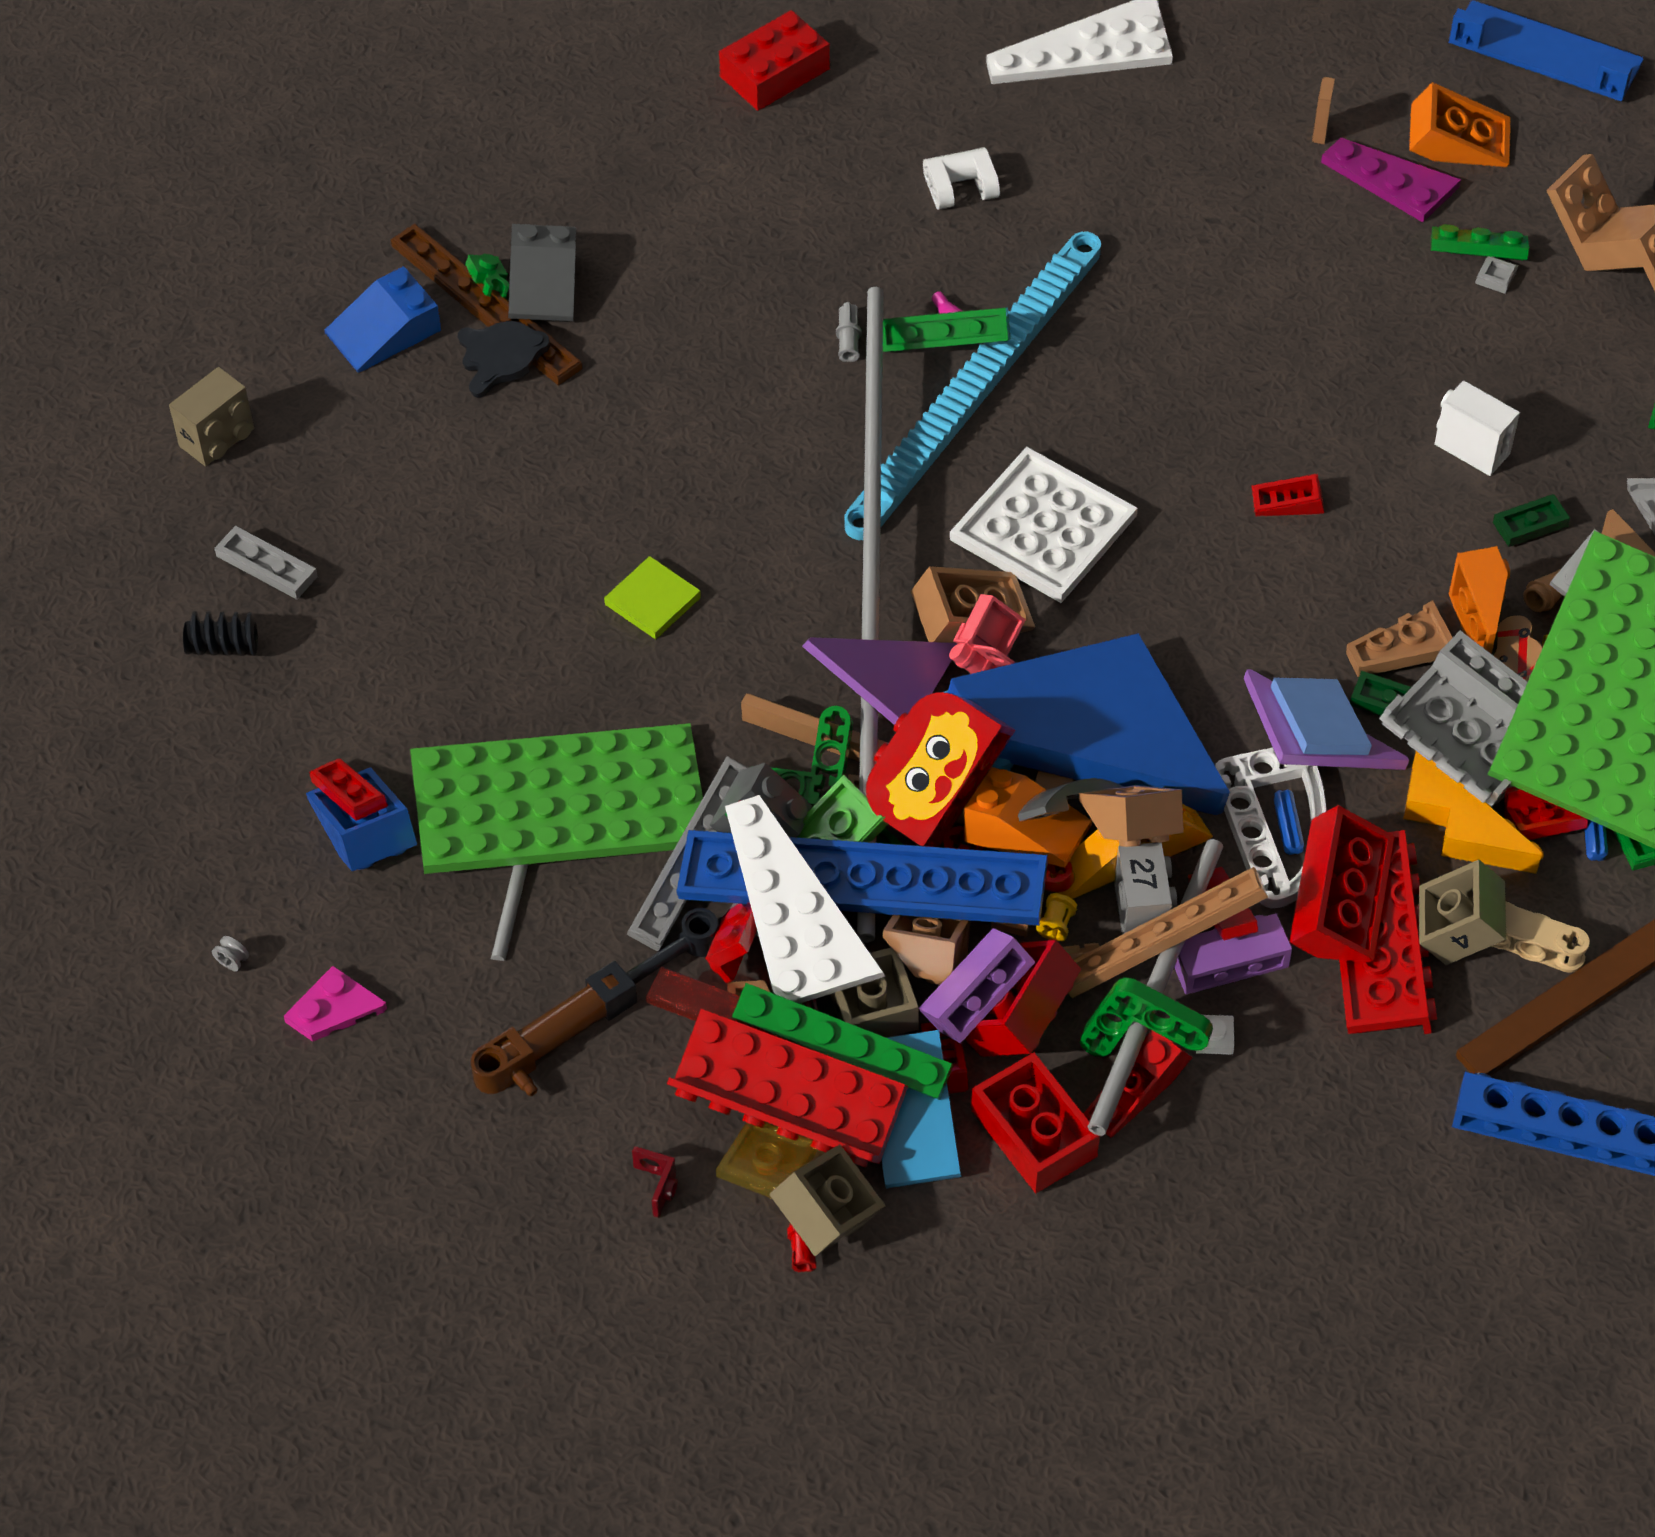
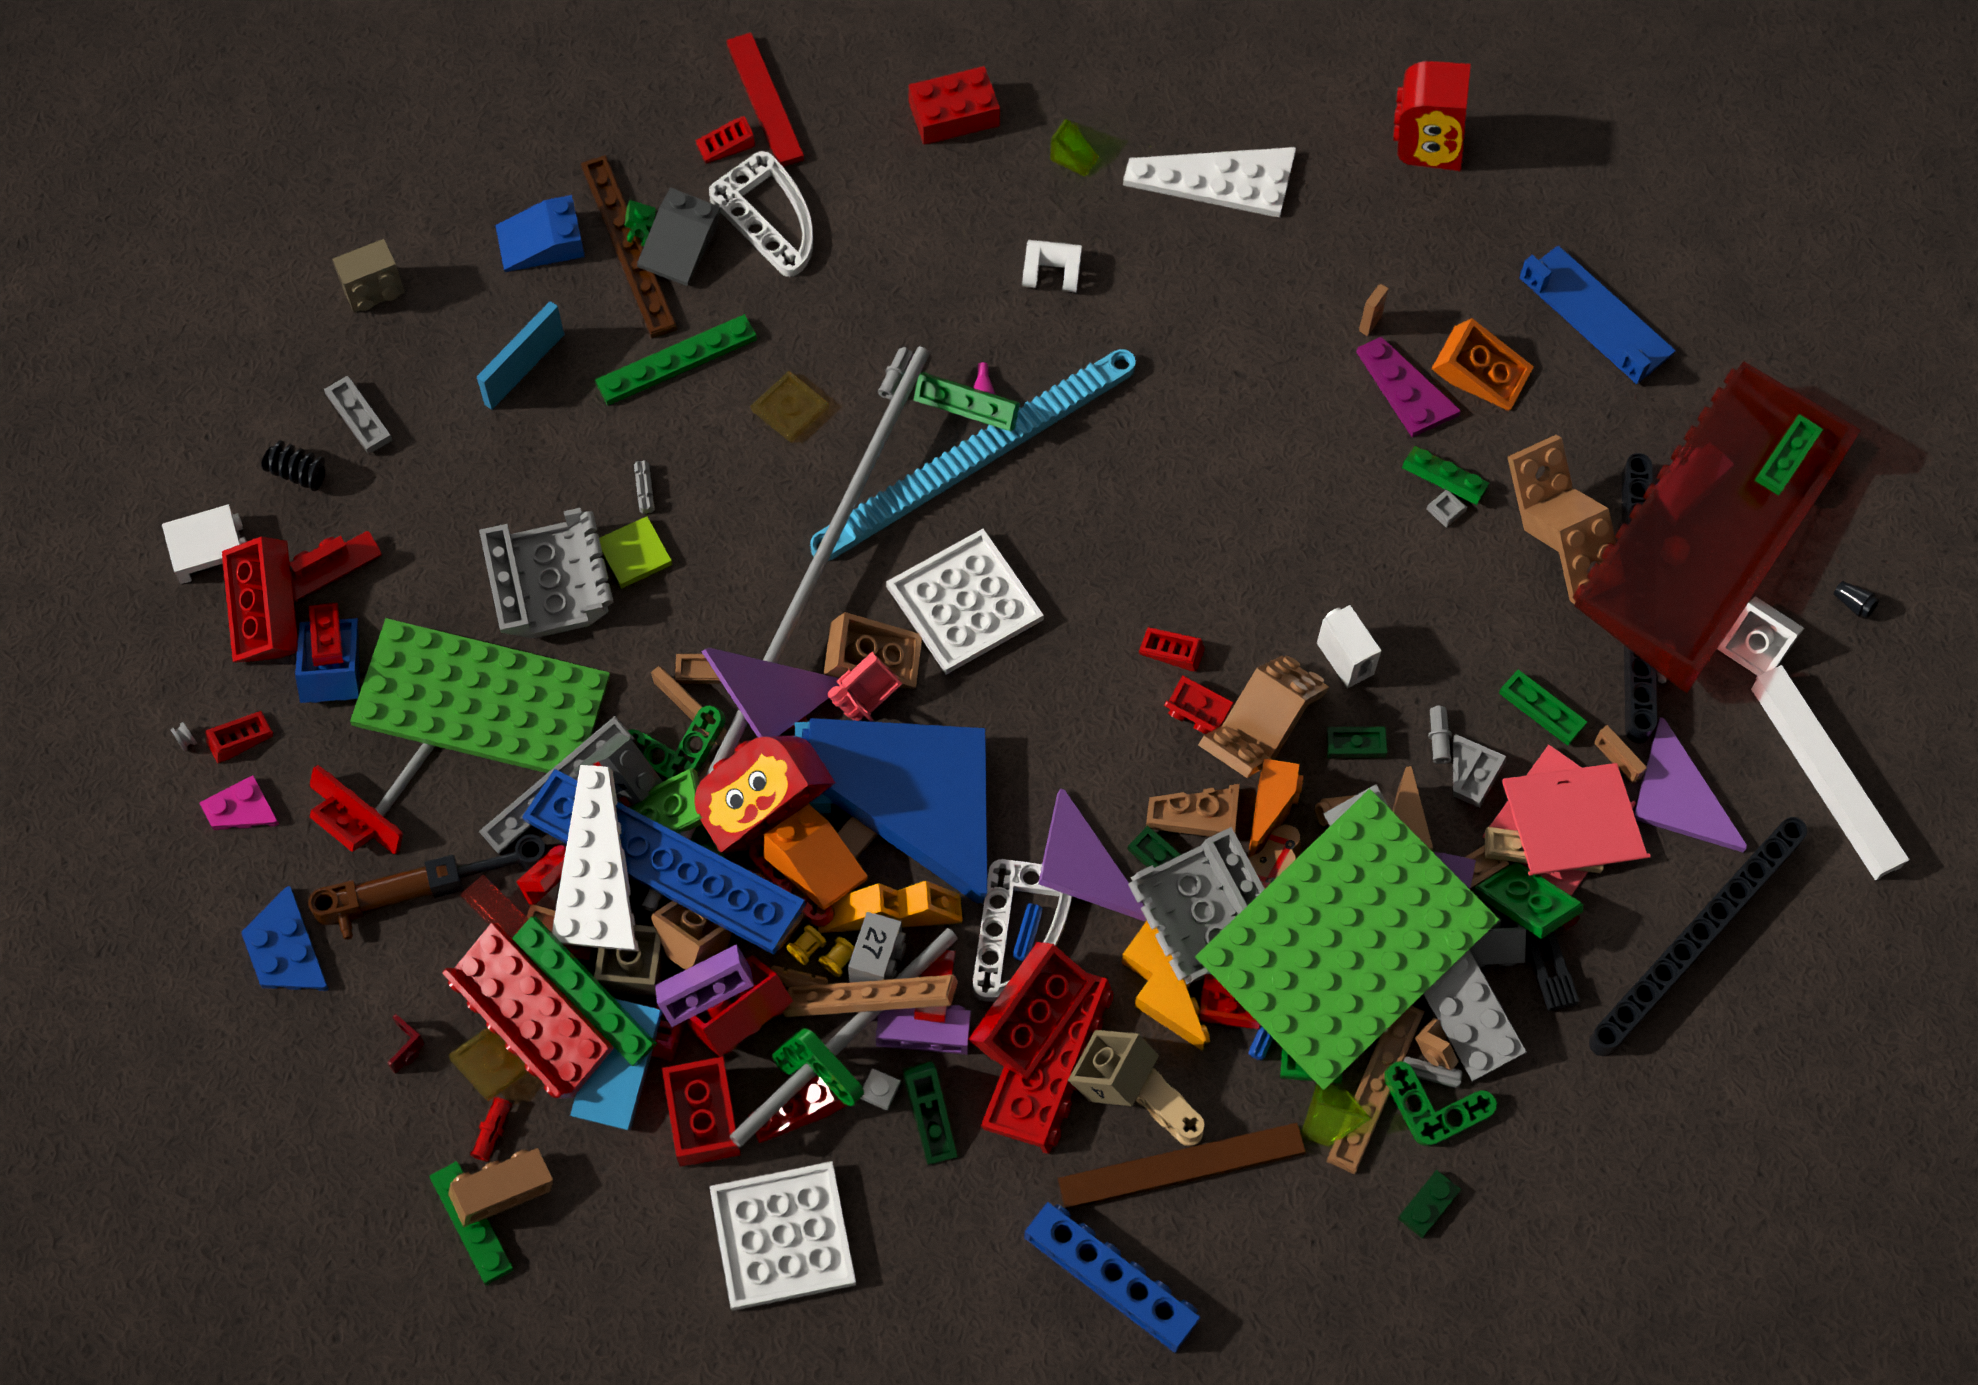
camera: 20 degrees right, 10 degrees up
black tile [457,321,550,398] -> none
dark tan brick [769,1144,885,1256] -> none
dark grey slope [1018,778,1123,821] -> none
medium nougat slope [1079,785,1184,847] -> none
medium blue tile [1271,678,1372,755] -> none
none -> white panel [162,504,247,584]
none -> red slope [206,711,273,763]
none -> red slope [222,536,298,663]
none -> blue wing [241,886,329,991]
none -> red bracket [289,531,382,603]
none -> red bracket [309,765,403,854]
none -> green plate [429,1161,514,1286]
none -> medium nougat brick [448,1148,553,1227]
none -> dark azure tile [477,301,564,410]
none -> light grey slope [479,508,614,638]
none -> green plate [595,314,757,406]
none -> light grey axle [634,461,655,514]
none -> medium nougat tile [675,654,722,684]
none -> red slope [696,116,755,164]
none -> white beam [709,151,813,277]
none -> white plate [709,1161,856,1311]
none -> red tile [727,33,804,167]
none -> clear yellow tile [751,371,829,443]
none -> yellow bush [819,936,855,977]
none -> dark green slope [902,1061,957,1165]
none -> clear neon green slope [1050,119,1099,176]
none -> red bracket [1164,675,1234,734]
none -> medium nougat bracket [1198,656,1329,778]
none -> light grey axle [1428,706,1452,764]

